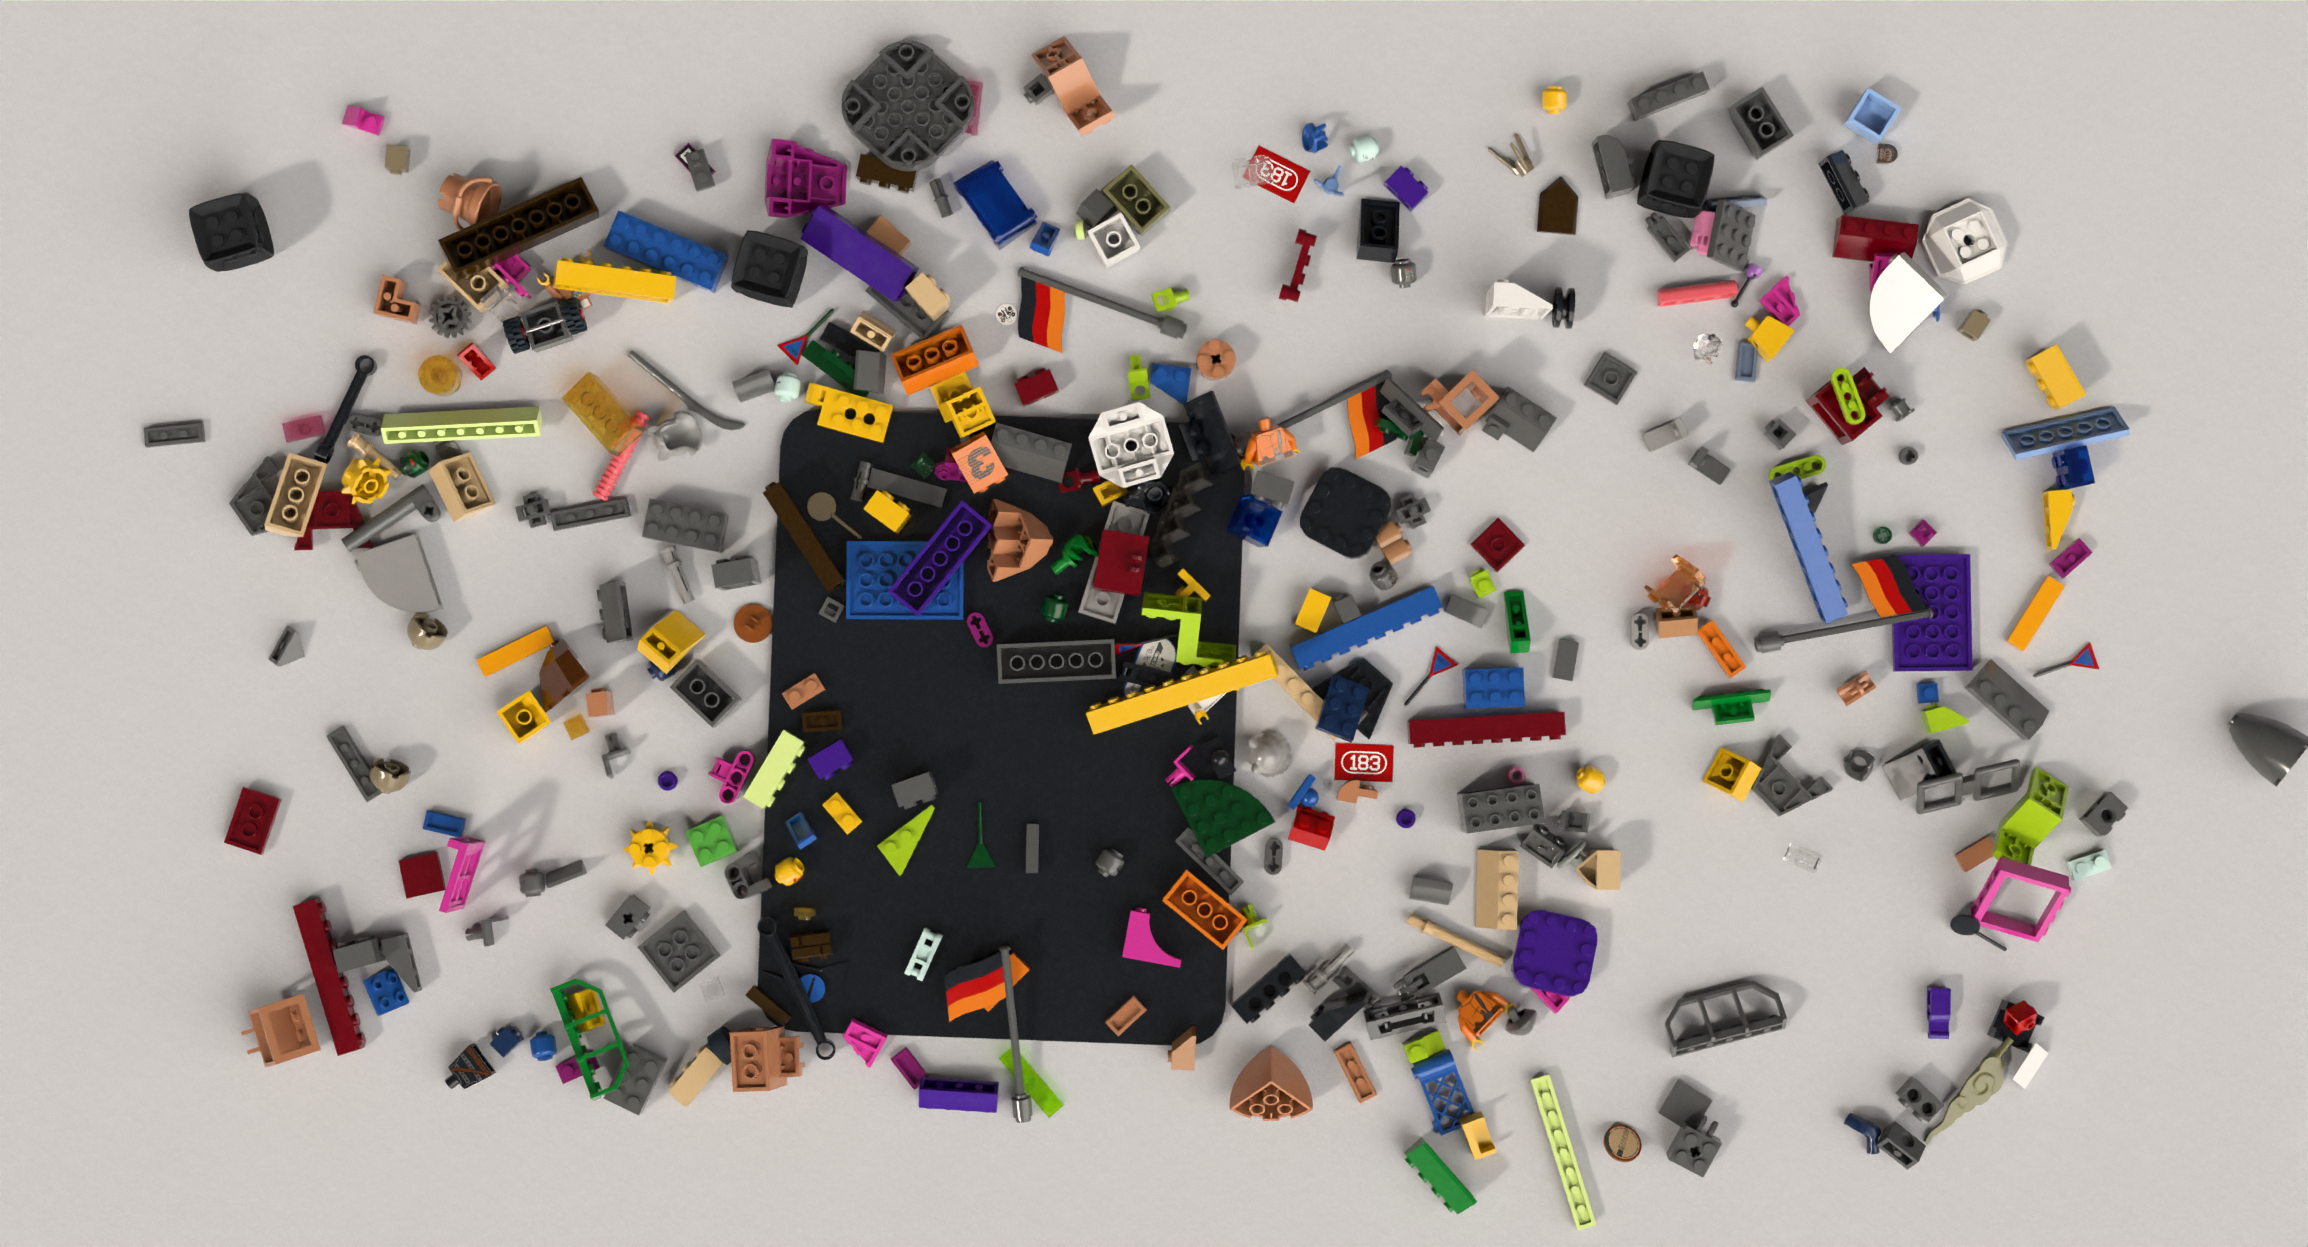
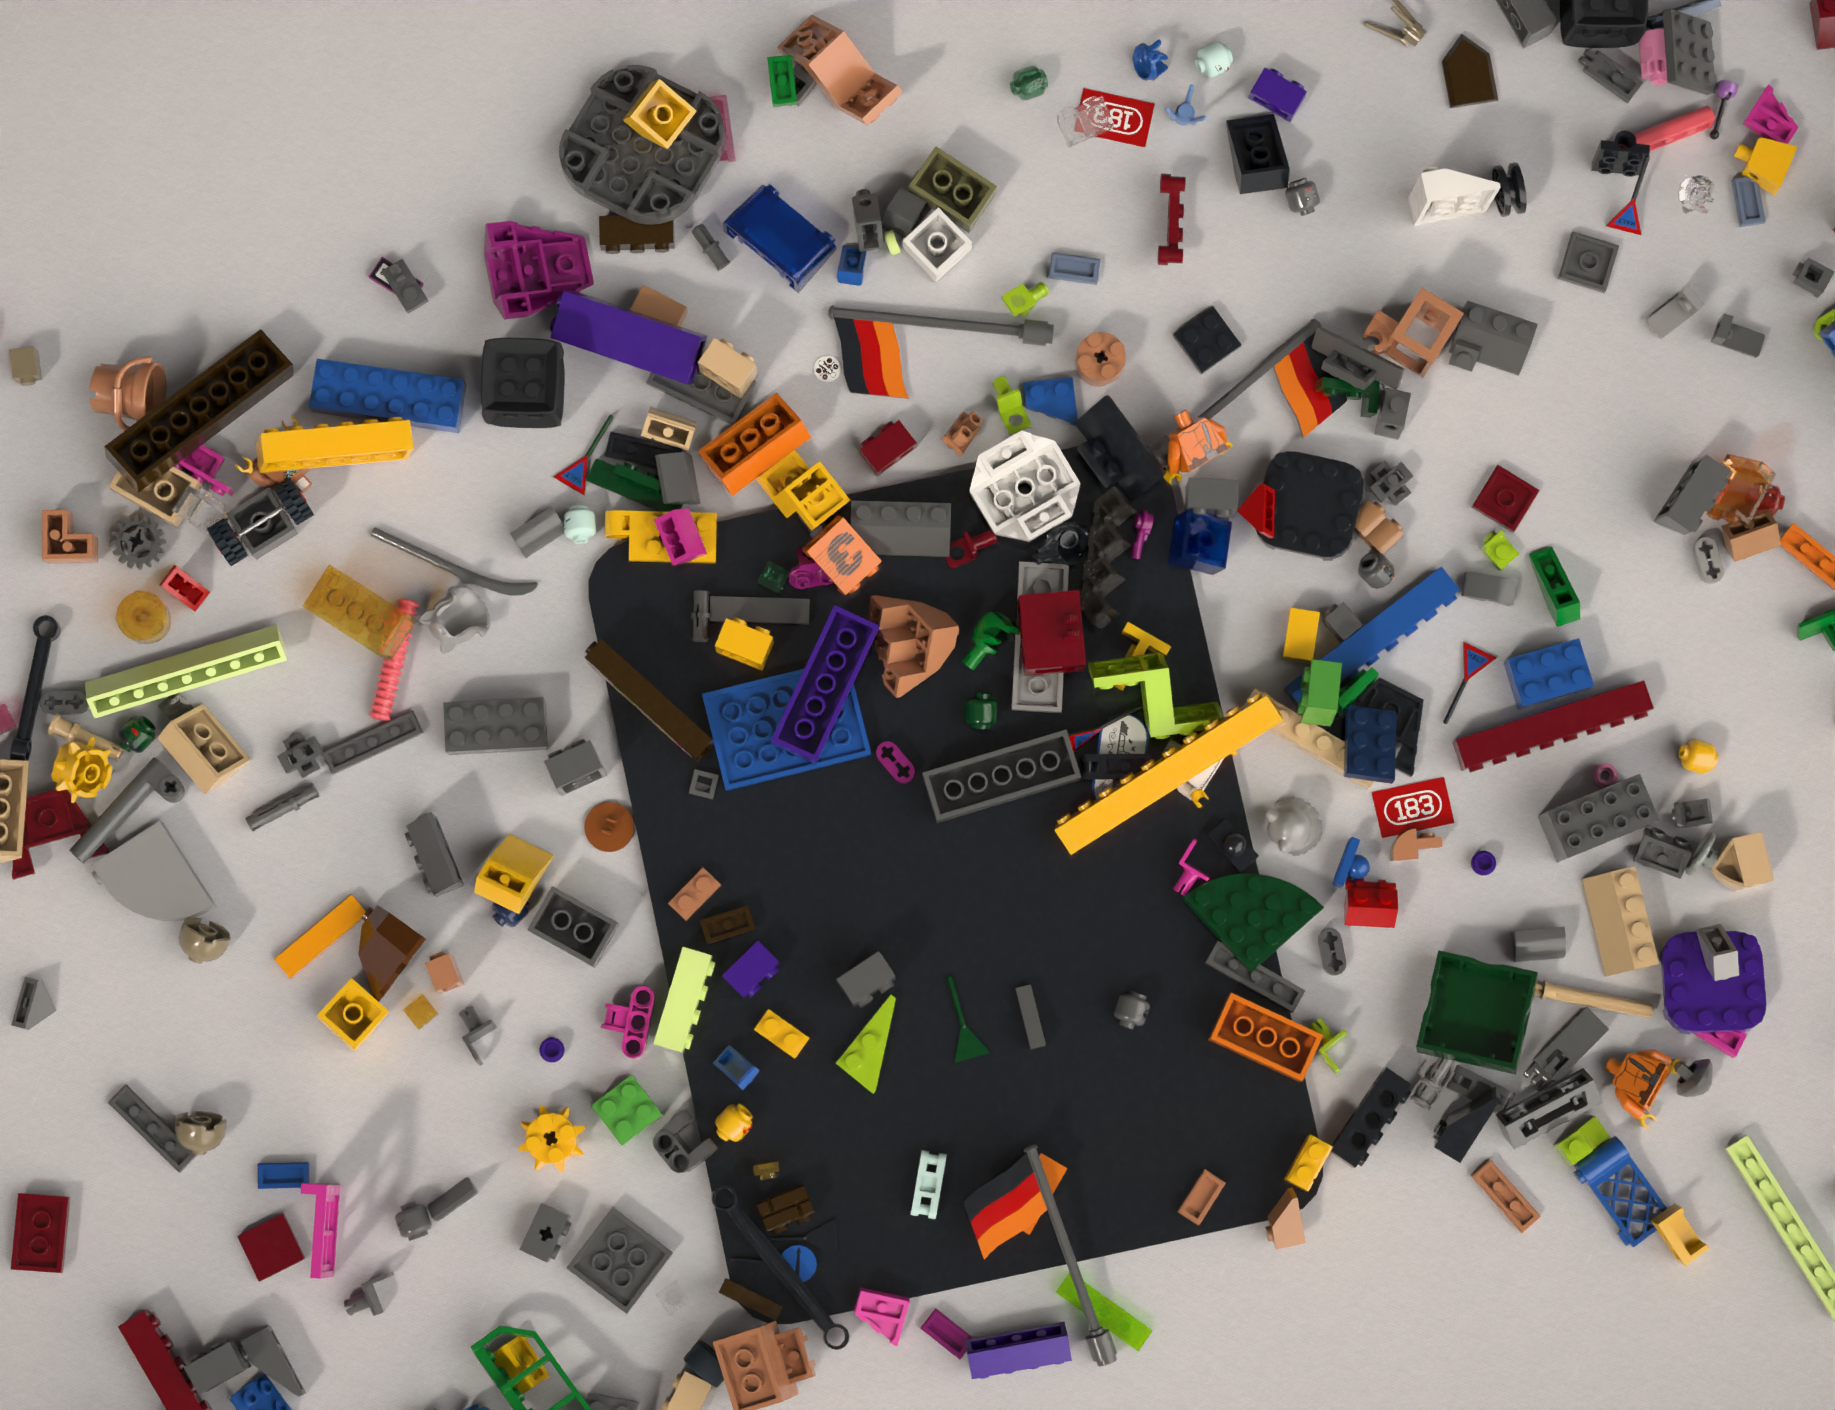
camera: 15 degrees left, 5 degrees down
light grey pin [659,545,695,604] -> none
dark tan piece [807,492,862,539] -> none
yellow slope [1093,481,1129,507] -> none
dark pink arch [1122,907,1181,968] -> none
nougat brick [1229,1046,1313,1121] -> none
green slope [1404,1137,1477,1214] -> none
dark grey tile [1553,640,1579,681] -> none
none -> dark grey pin [245,783,320,832]
none -> yellow slope [622,79,696,149]
none -> dark pink brick [654,508,707,566]
none -> green plate [767,55,797,107]
none -> dark grey torso [852,189,884,252]
none -> nougat hips [942,411,983,456]
none -> clear green head [1010,65,1048,101]
none -> sand blue tile [1048,253,1100,285]
none -> magenta plate [1130,509,1153,559]
none -> black plate [1173,306,1242,375]
none -> red slope [1237,484,1275,538]
none -> yellow brick [1284,1134,1332,1192]
none -> bright green brick [1297,659,1342,727]
none -> green plate [1336,667,1379,715]
none -> dark green tile [1416,950,1538,1075]
none -> black plate [1591,130,1650,177]
none -> piece [1606,155,1650,235]
none -> dark grey slope [1654,454,1731,535]
none -> light grey slope [1697,924,1739,981]

